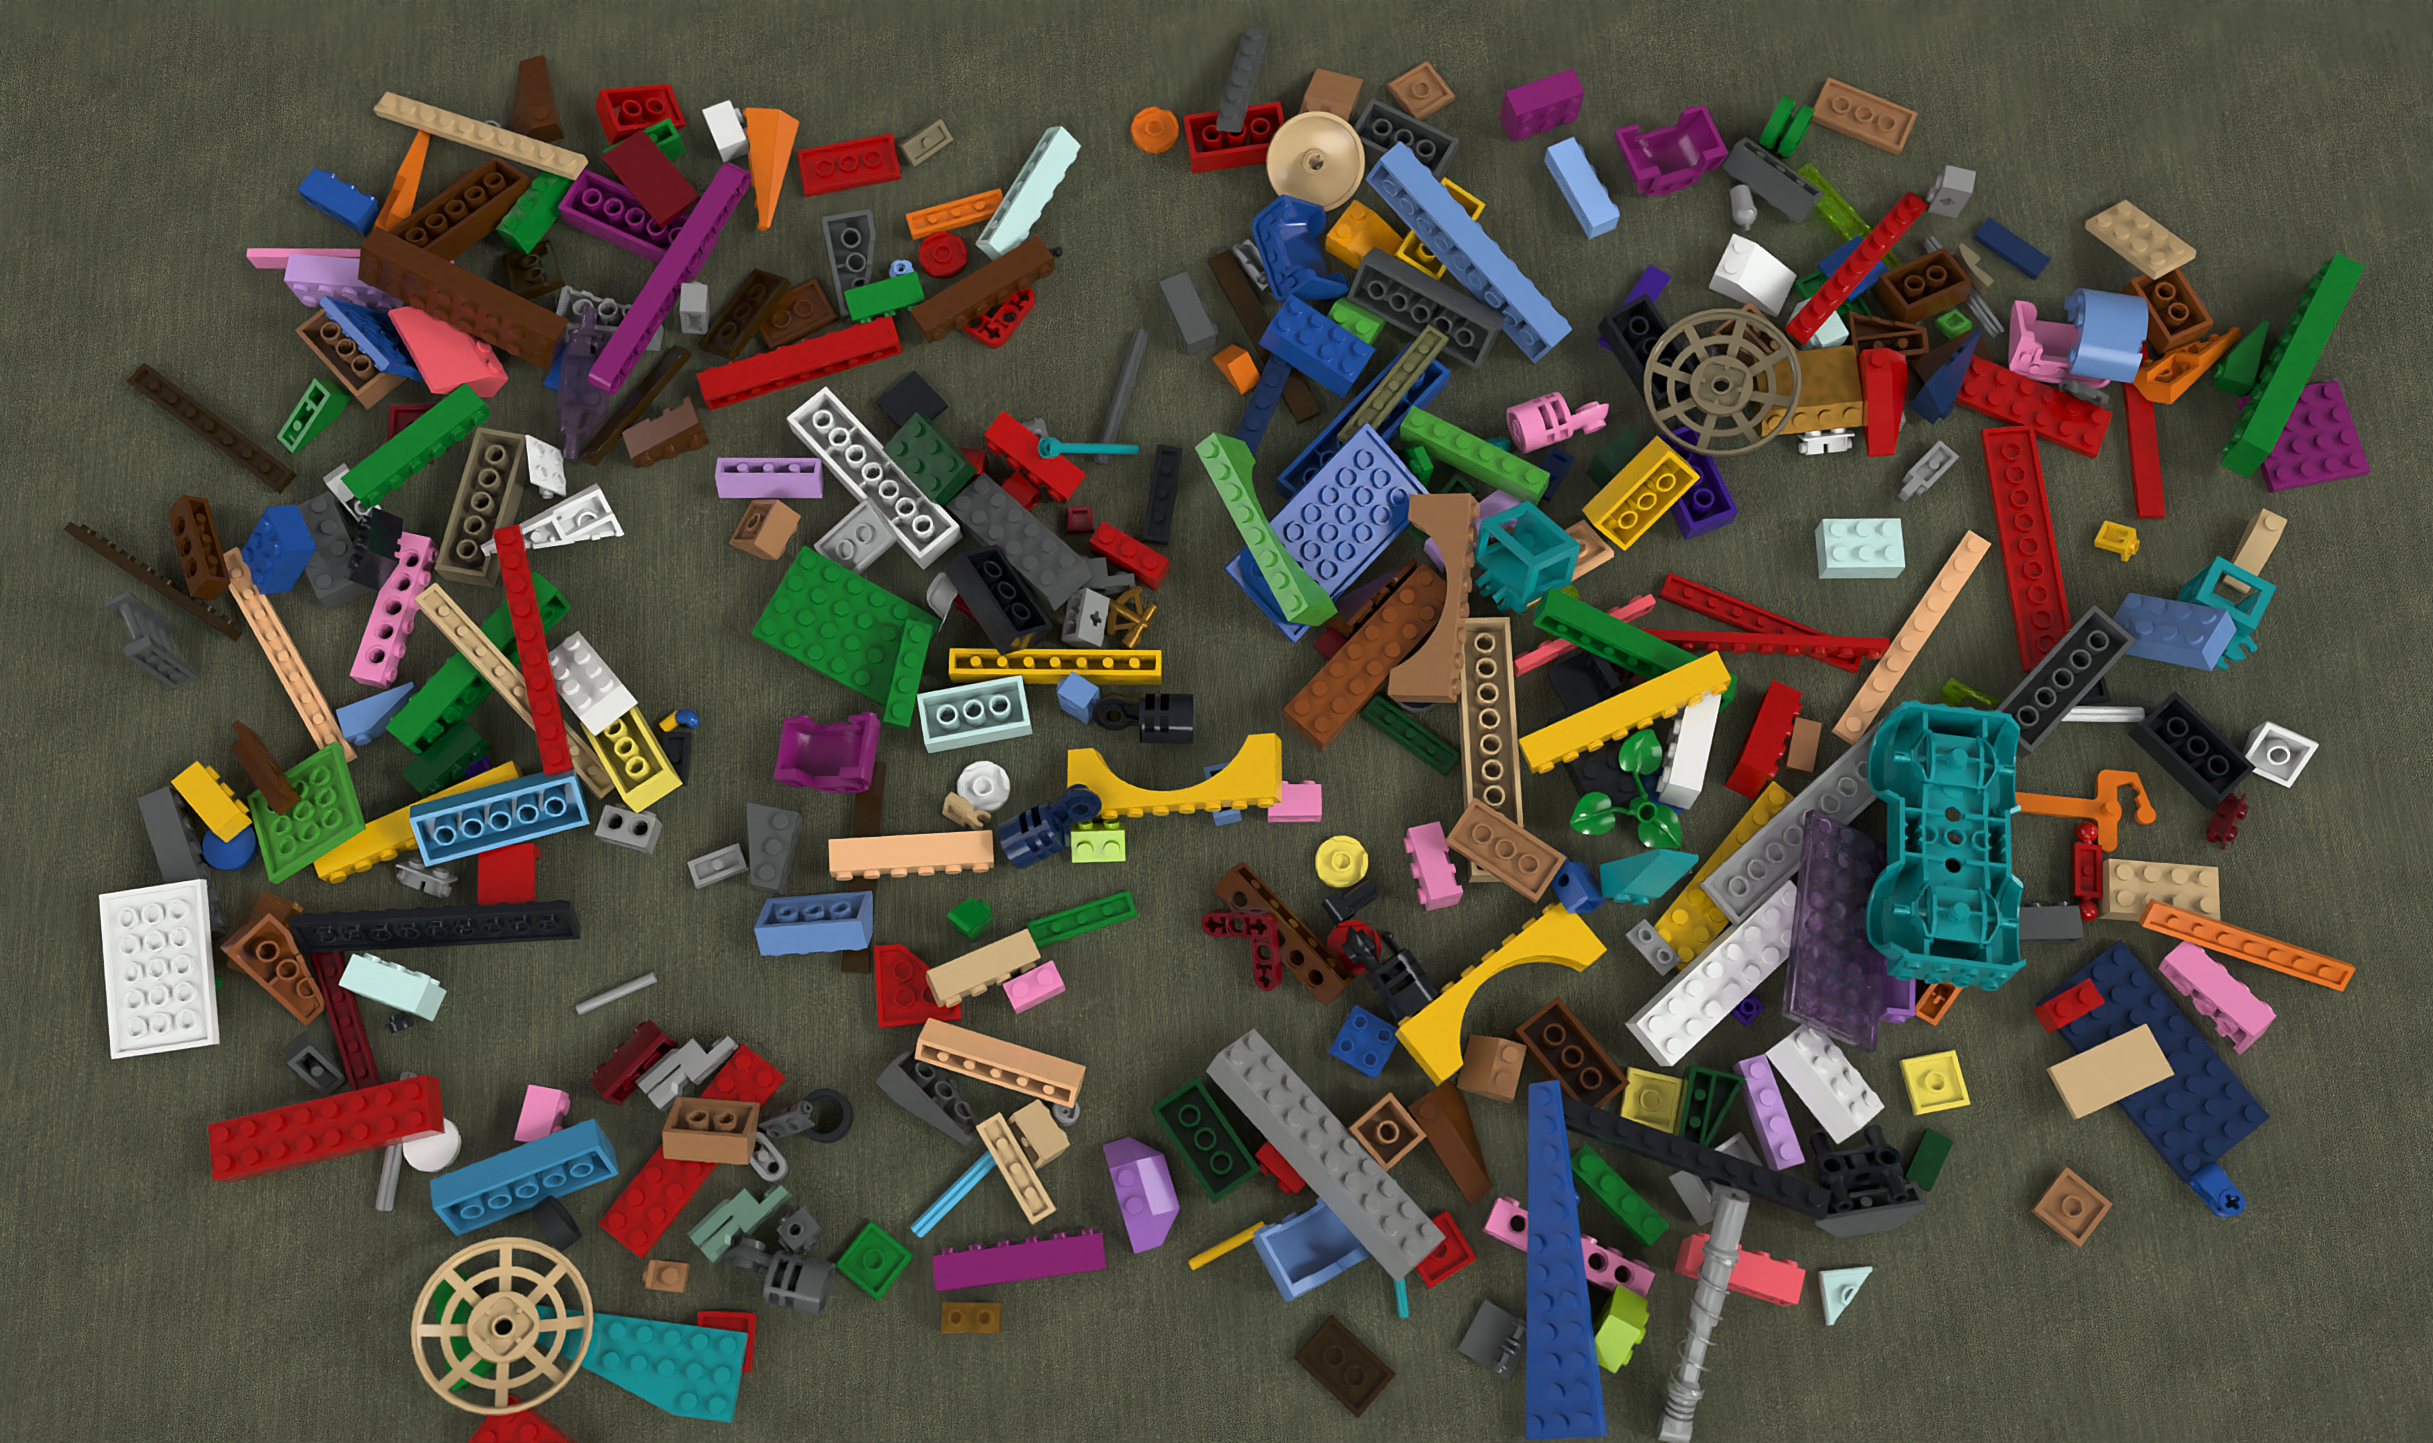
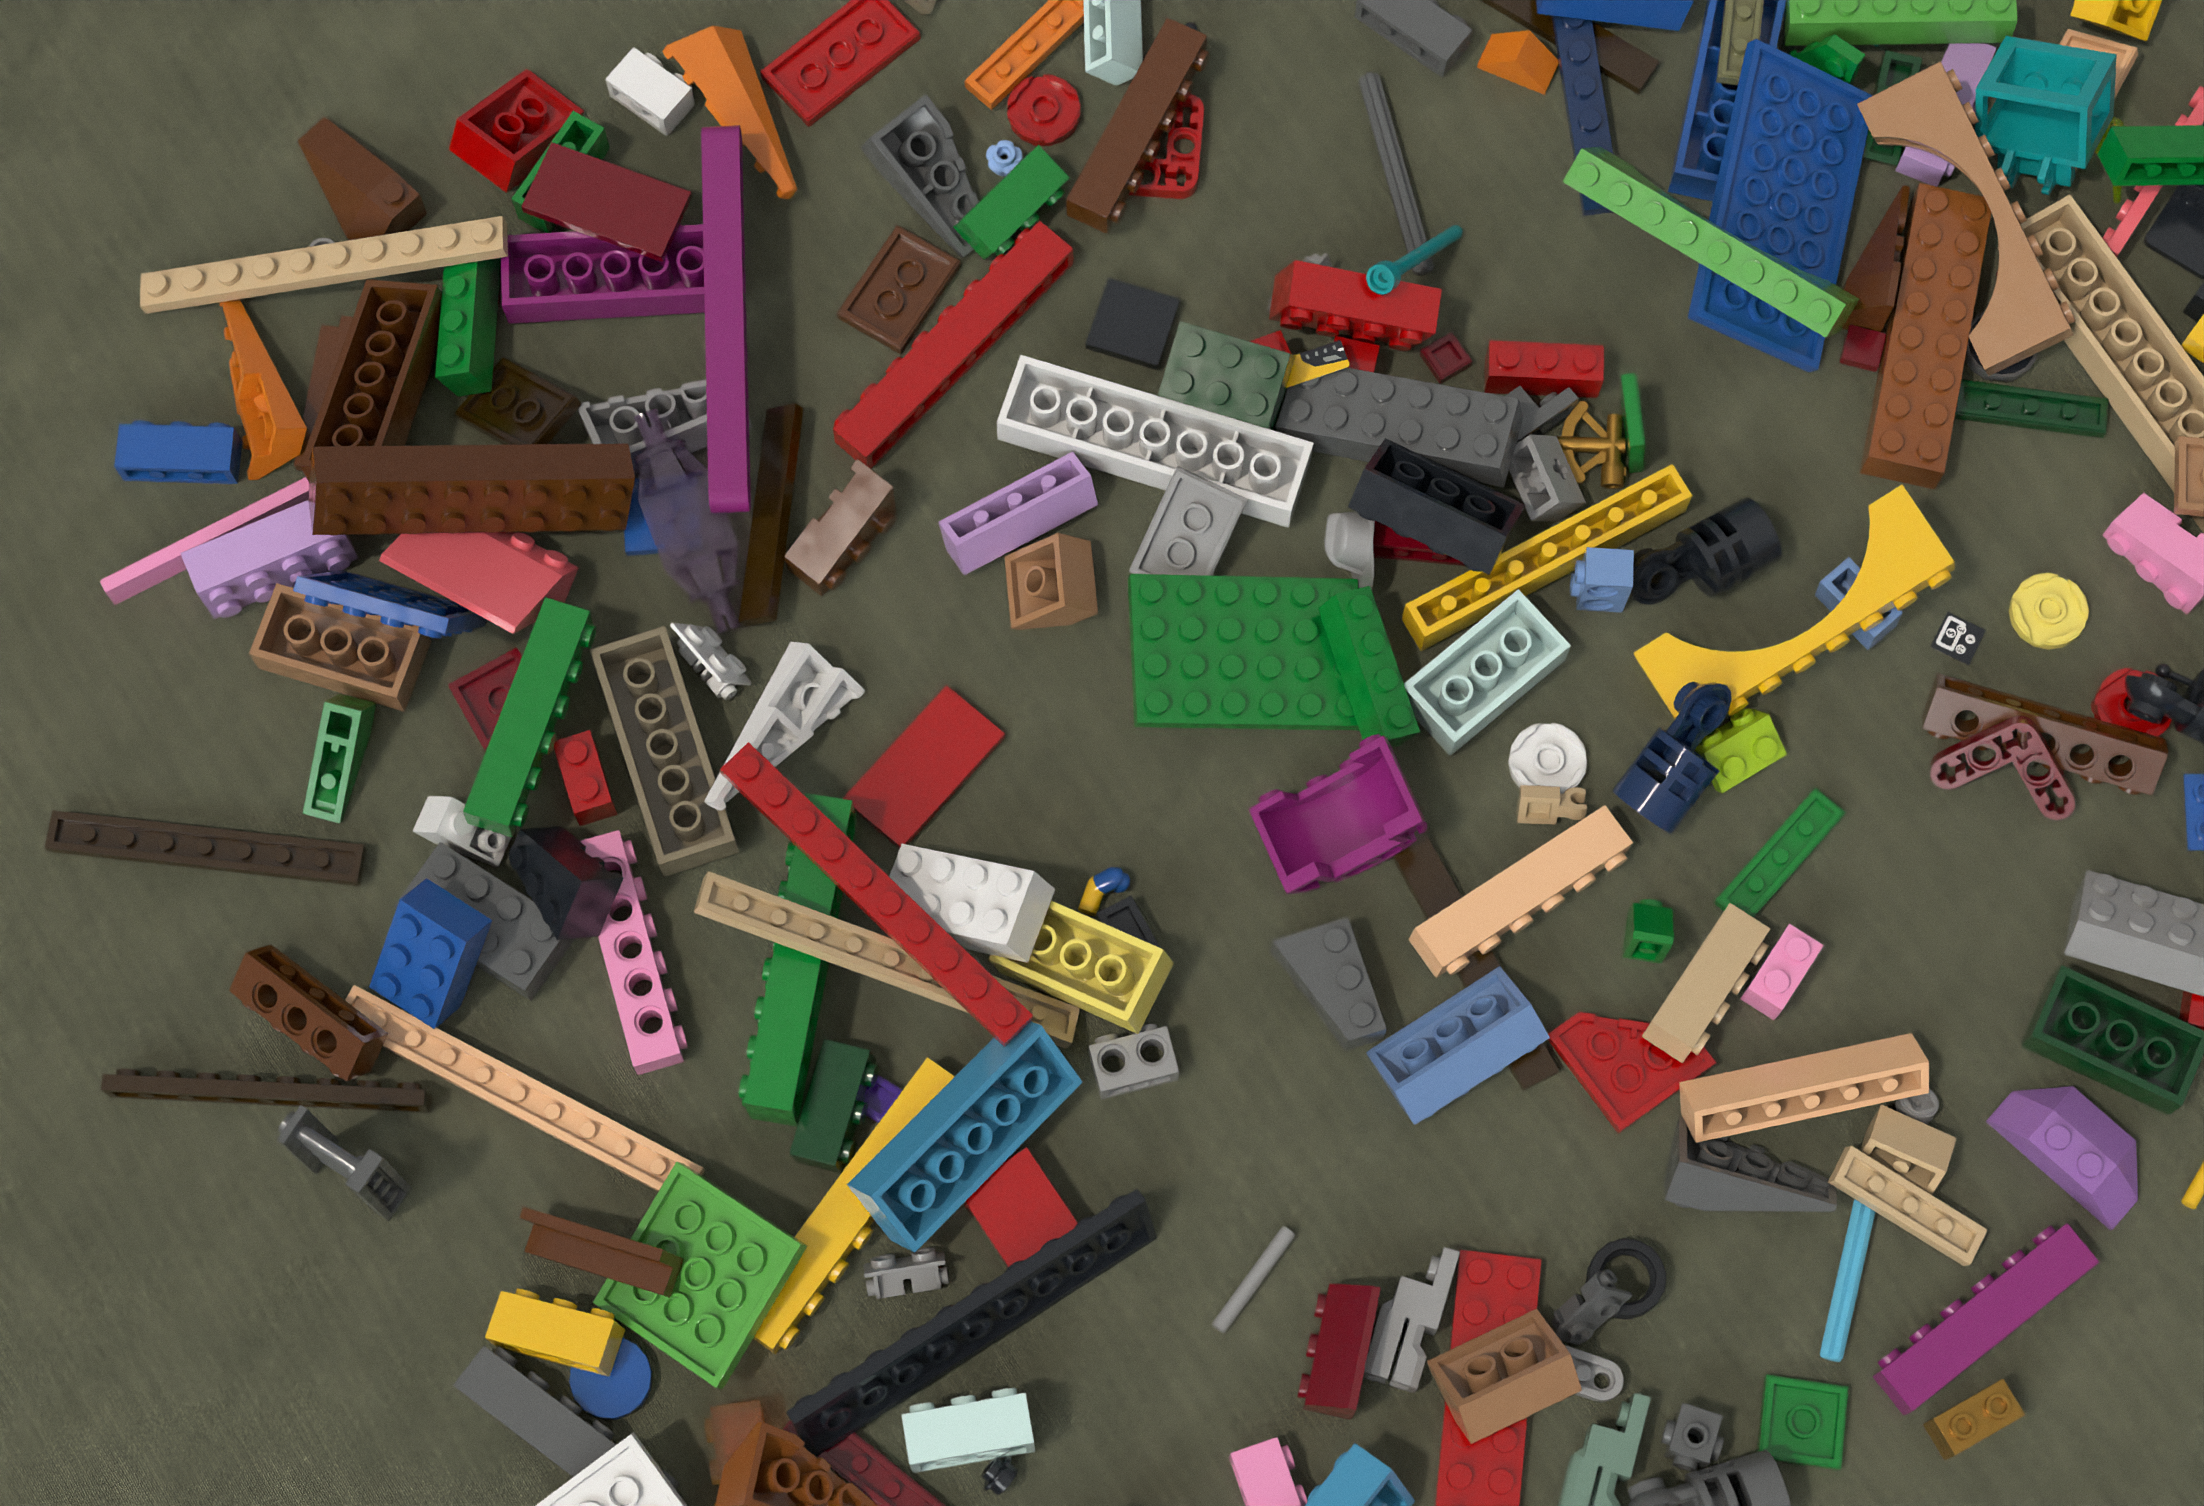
camera: 30 degrees left, 0 degrees up
medium blue slope [336,682,421,746] -> none
light grey brick [680,282,710,335] -> none
light grey plate [687,843,749,889] -> none
dark brown tile [698,268,791,361] -> none
black plate [1142,445,1183,546] -> none
bright pink brick [1267,780,1322,822] -> none
black piece [1321,877,1379,926] -> none
none -> red brick [554,730,618,826]
none -> red tile [842,685,1005,849]
none -> sticker [1286,340,1350,388]
none -> green tile [1621,373,1645,473]
none -> black sticker [1930,611,1986,666]

